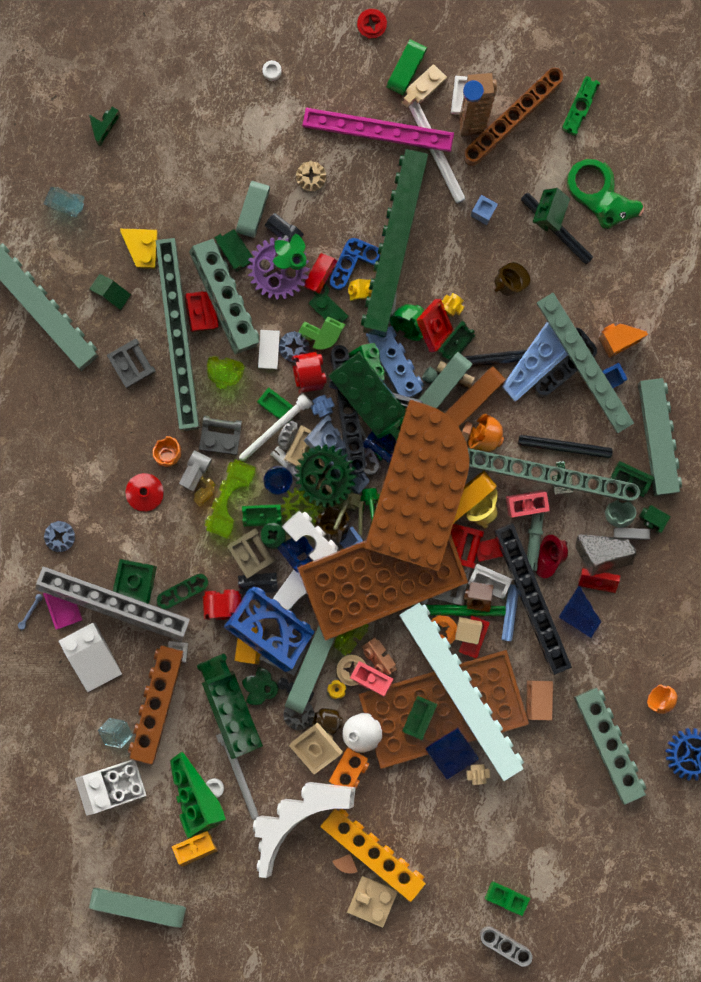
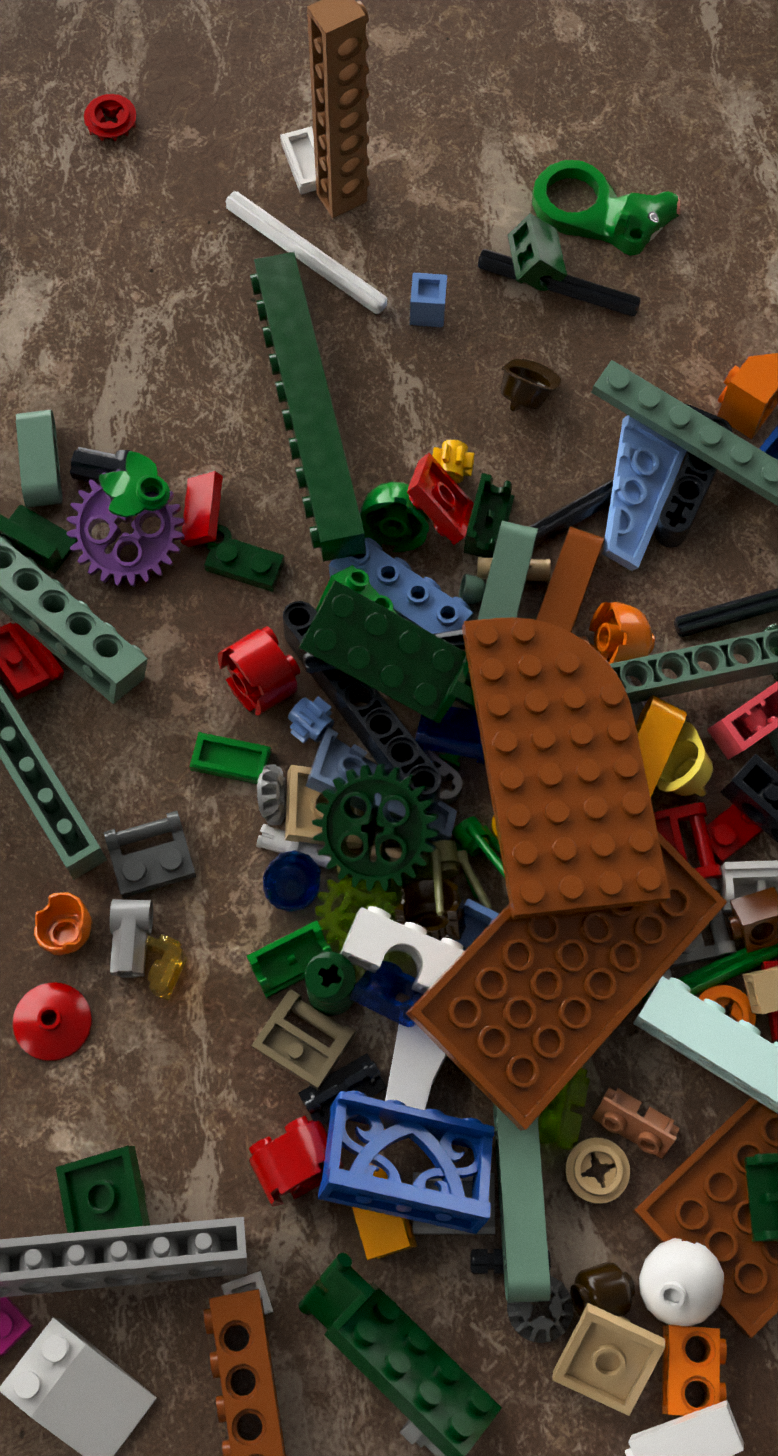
camera: 25 degrees left, 15 degrees down
dark green beam [157,574,209,609] -> none
clear neon green arch [204,459,257,539] -> none
clear neon green cylinder [206,356,245,389] -> none
white piece [239,393,313,461] -> none
dark green plate [242,667,278,705] -> none
white tile [258,330,280,370] -> none
sand blue gear [279,331,309,362] -> none
tan gear [296,161,326,191] -> none
bright green brick [299,317,345,349] -> none
dark pink tile [302,108,454,153] -> none
yellow plate [327,680,346,699] -> none
blue beam [330,238,380,291] -> none
yellow bracket [348,279,372,301] -> none
coral slope [350,661,393,697] -> none
green beam [386,39,427,96] -> none
tan hinge [402,64,447,108] -> none
blue tile [463,80,484,102] -> none
dark orange beam [464,68,563,166] -> none
green piece [562,76,600,136] -> none

